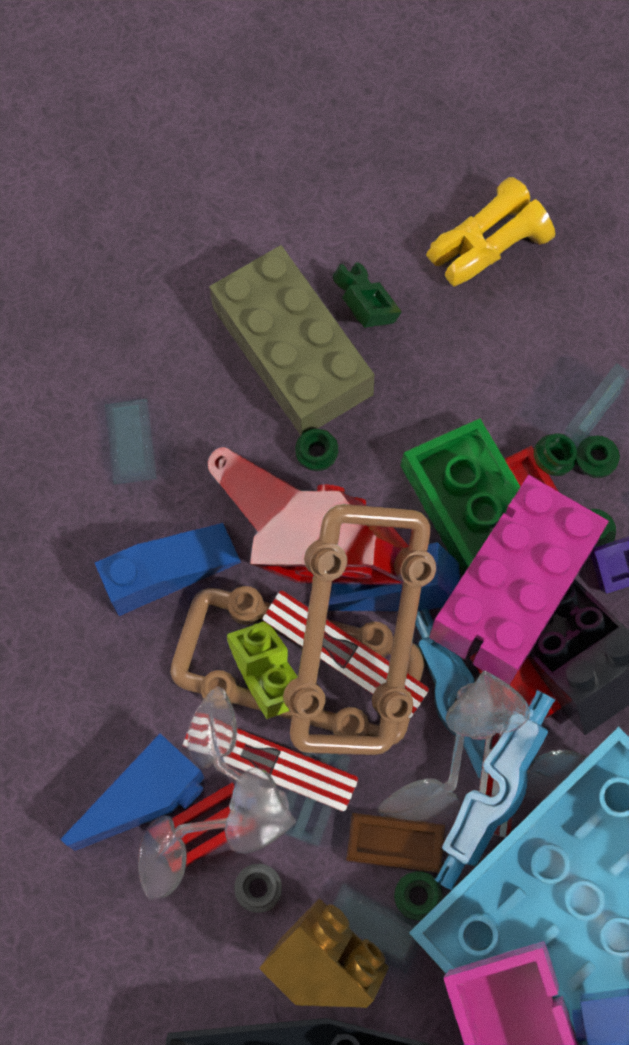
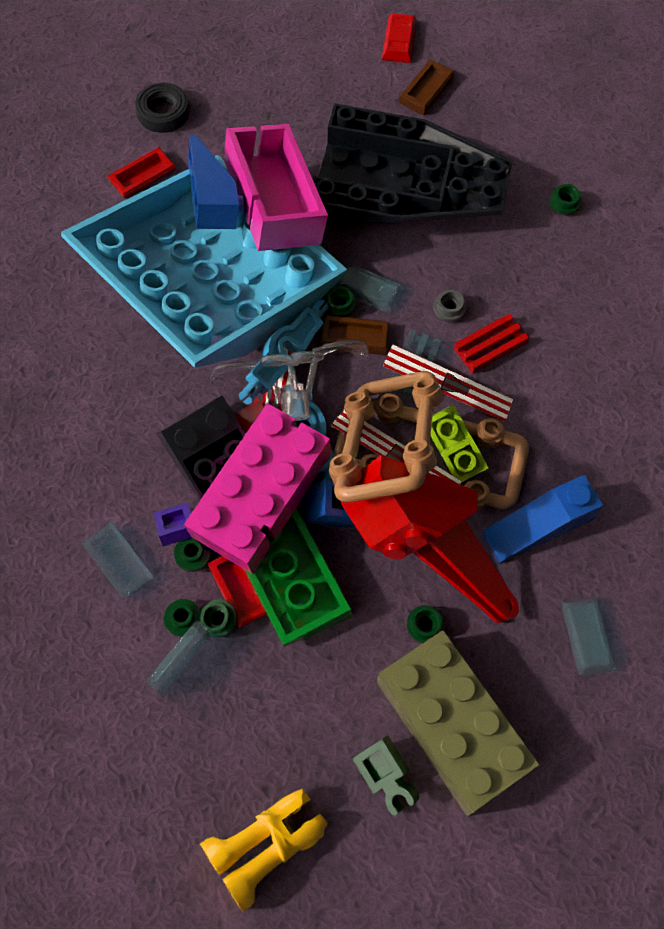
camera: 175 degrees right, 5 degrees down
blue slope [60,733,205,851] -> none
clear plant [138,686,296,900] -> none
pearl gold slope [259,898,389,1008] -> none

